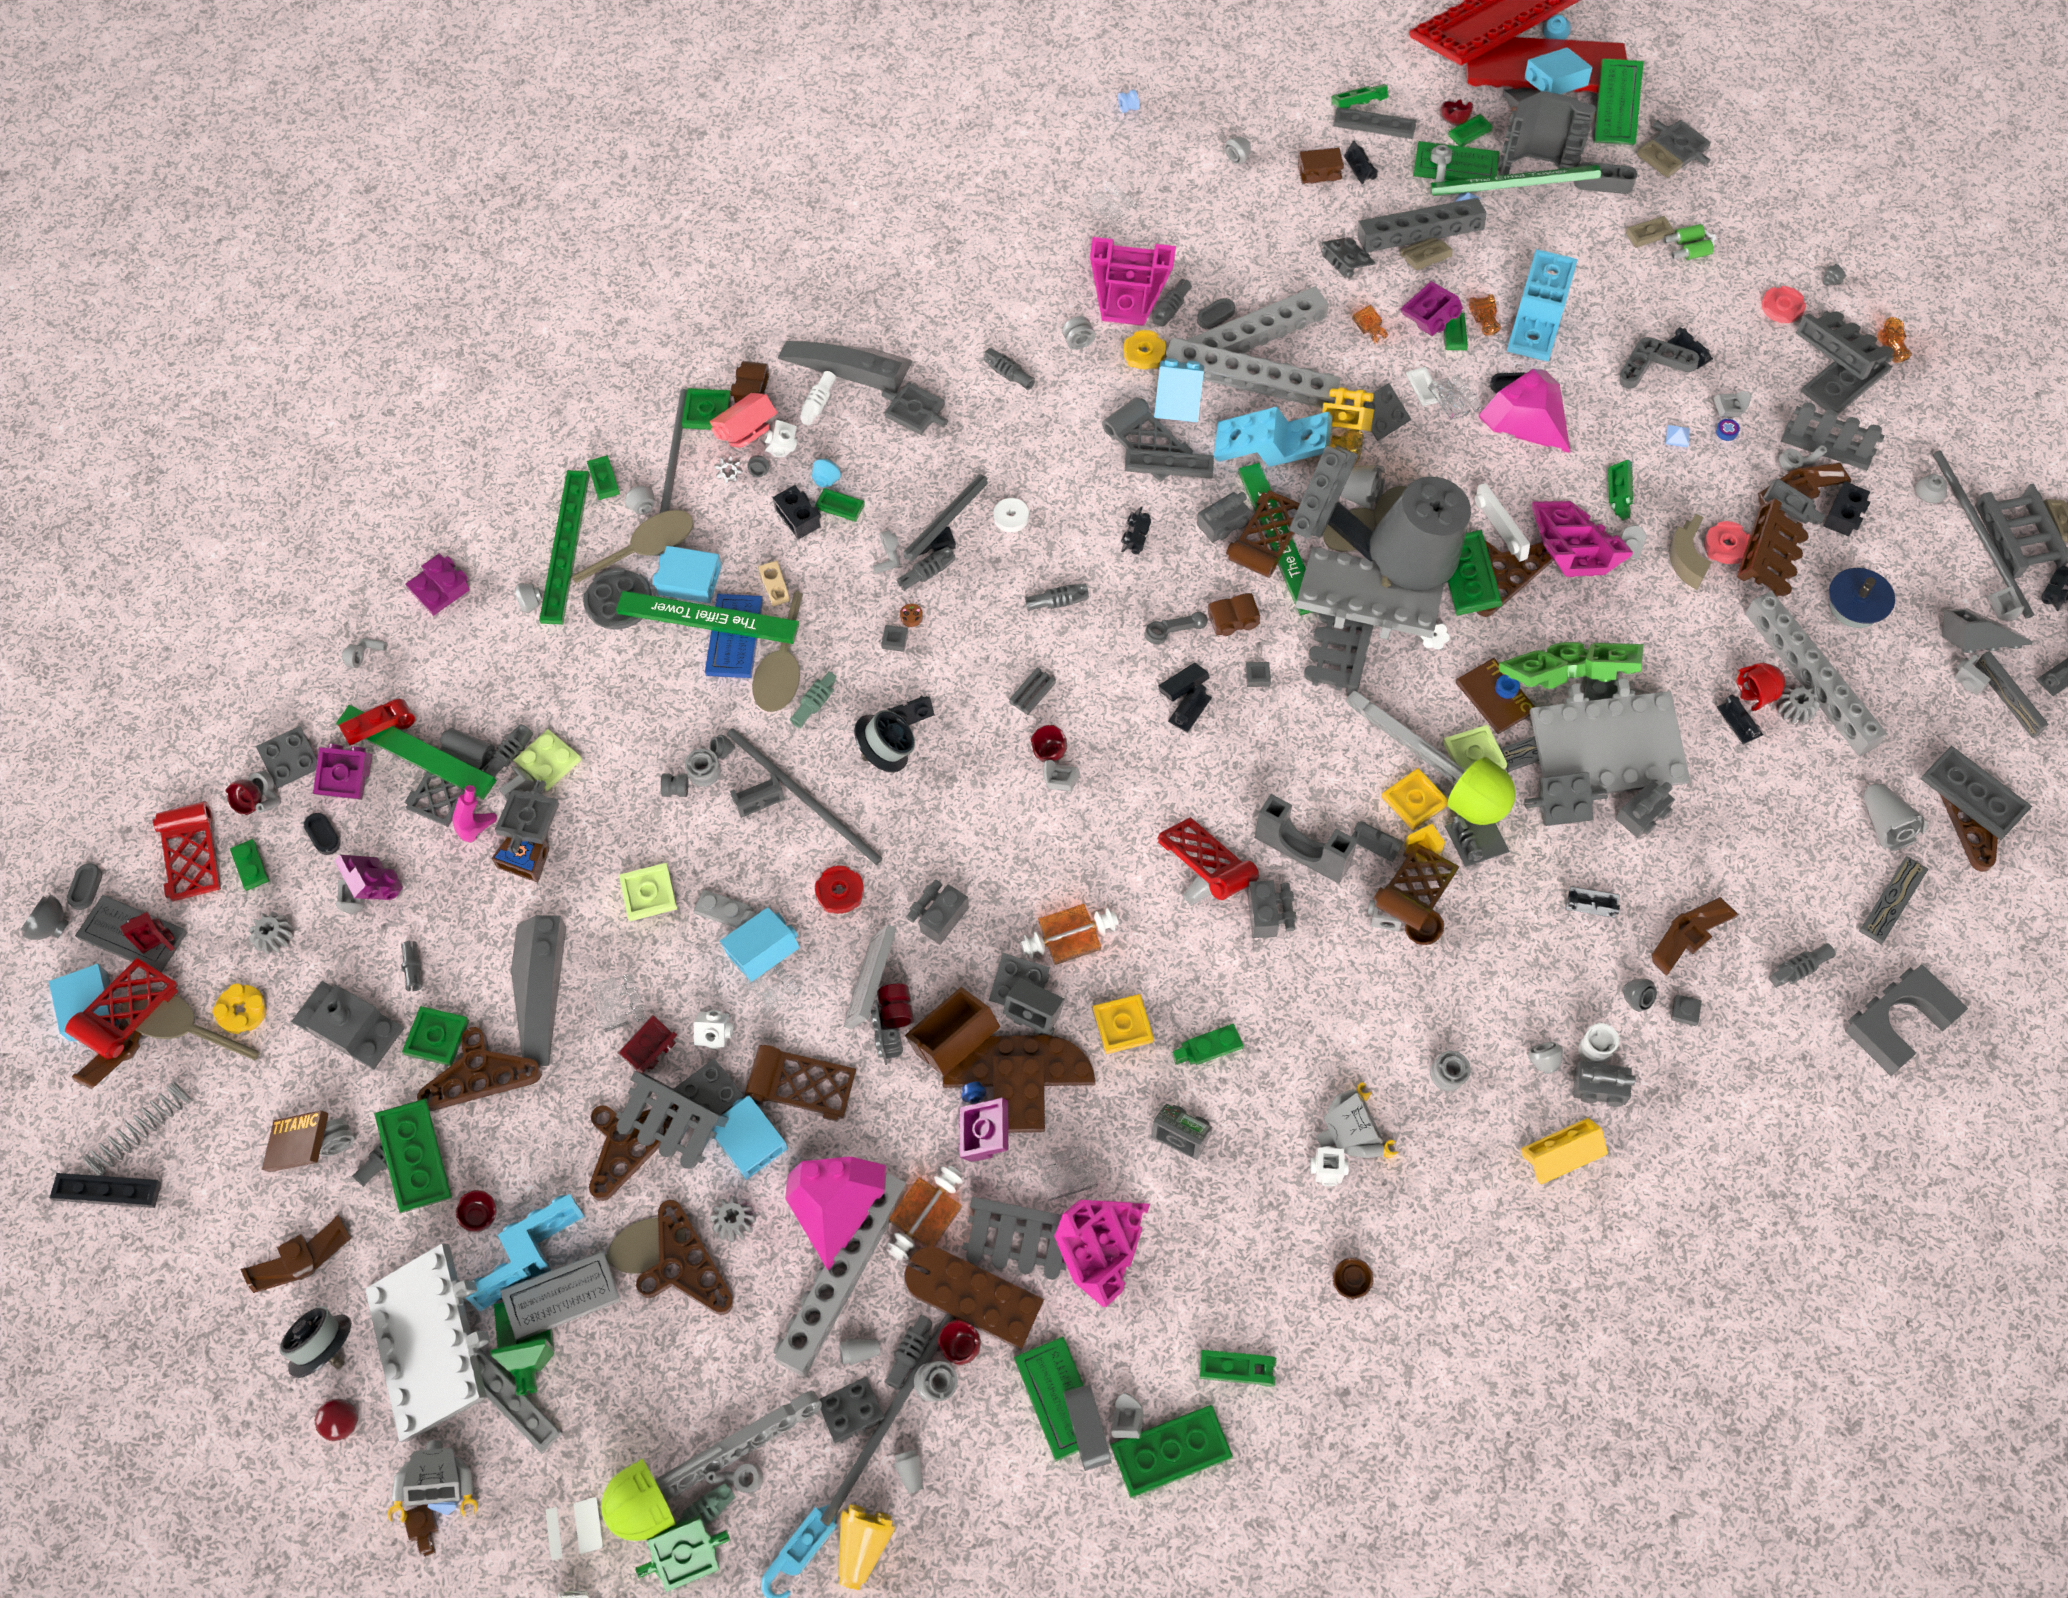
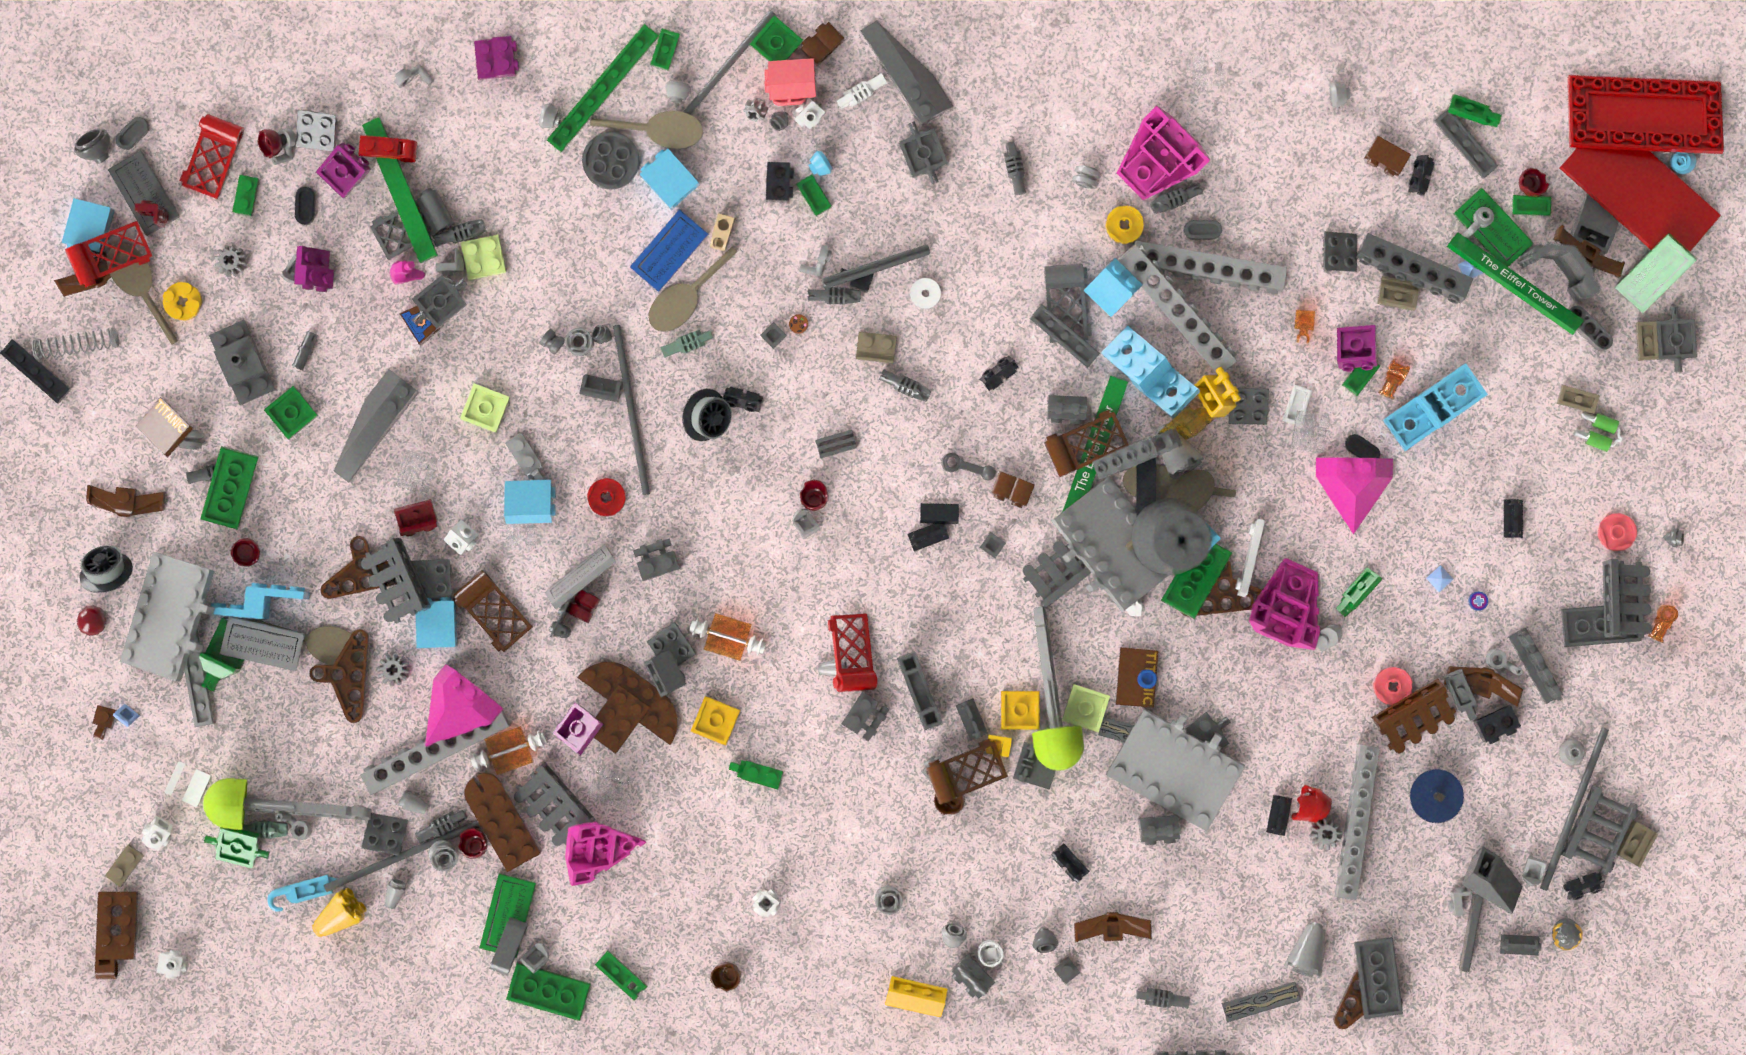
camera: 30 degrees right, 25 degrees up
light grey torso [387,1440,477,1523] -> none
reddish brown beam [417,1027,542,1111] -> none
green tile [616,591,799,644] -> none
reddish brown piece [905,987,1001,1076] -> none
blue plate [961,1082,987,1104] -> none
dark grey slope [1151,1103,1213,1161] -> none
light grey torso [1316,1082,1398,1158] -> none
bright green plate [1499,642,1644,689] -> none
dark grey plate [1524,772,1608,826] -> none
medium azure brick [1525,48,1592,94] -> none
dark grey beam [1619,337,1699,389] -> none
dark tan arch [1669,513,1712,590] -> none
light grey plate [1713,391,1752,417] -> none
none -> dark tan plate [856,332,897,364]

